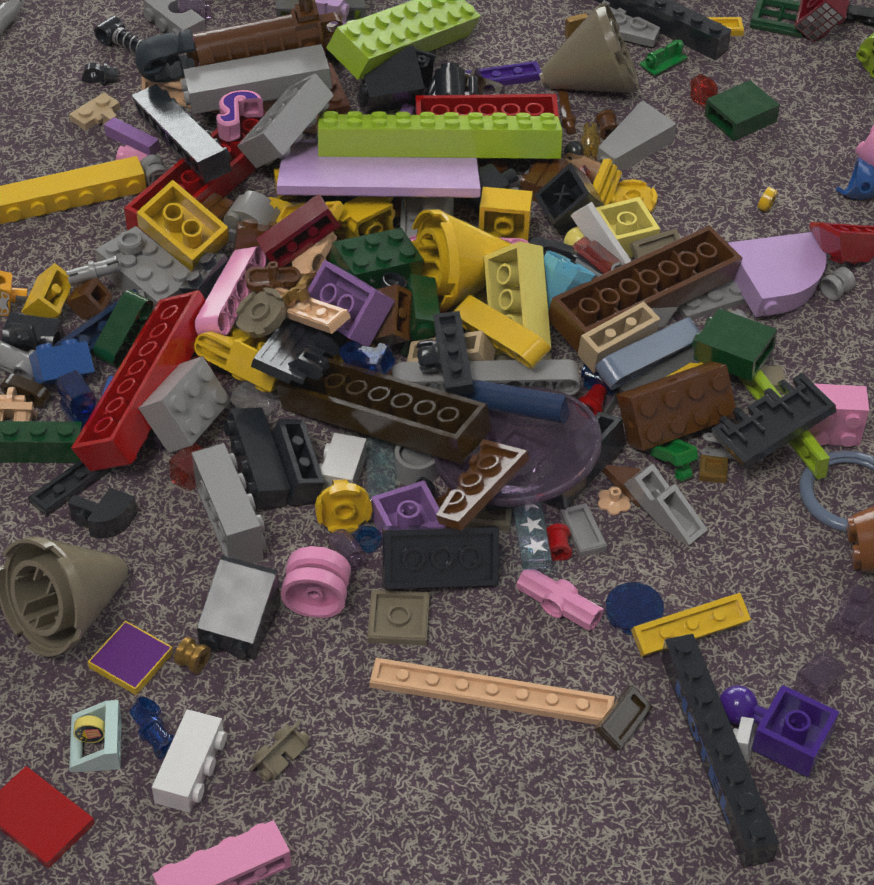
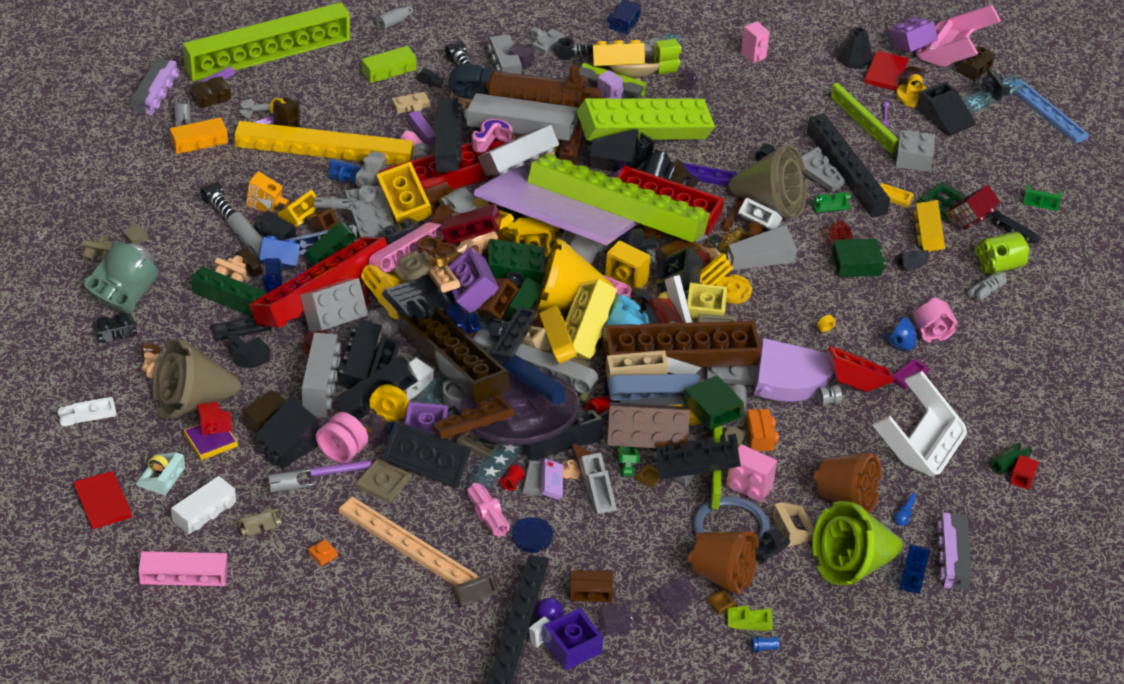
camera: 25 degrees right, 5 degrees down
clear blue connector [129,696,175,759] -> none
pearl gold wheel [174,637,211,674] -> none
yellow plate [631,593,751,657] -> none
none -> red brick [198,402,232,435]
none -> dark brown brick [243,390,287,433]
none -> light grey piece [267,469,315,493]
none -> orange plate [308,539,338,566]
none -> medium lavender bar [310,460,371,477]
none -> blue hips [328,159,362,184]
none -> black arch [335,356,418,420]
none -> light grey piece [356,151,386,187]
none -> lime brick [362,46,417,83]
none -> lavender tile [541,459,563,500]
none -> reddish brown brick [570,569,613,602]
none -> white brick [739,198,782,230]
none -> orange brick [745,409,779,451]
none -> black wheel [755,144,776,162]
none -> black brick [895,250,929,270]
none -> yellow brick [914,200,945,252]

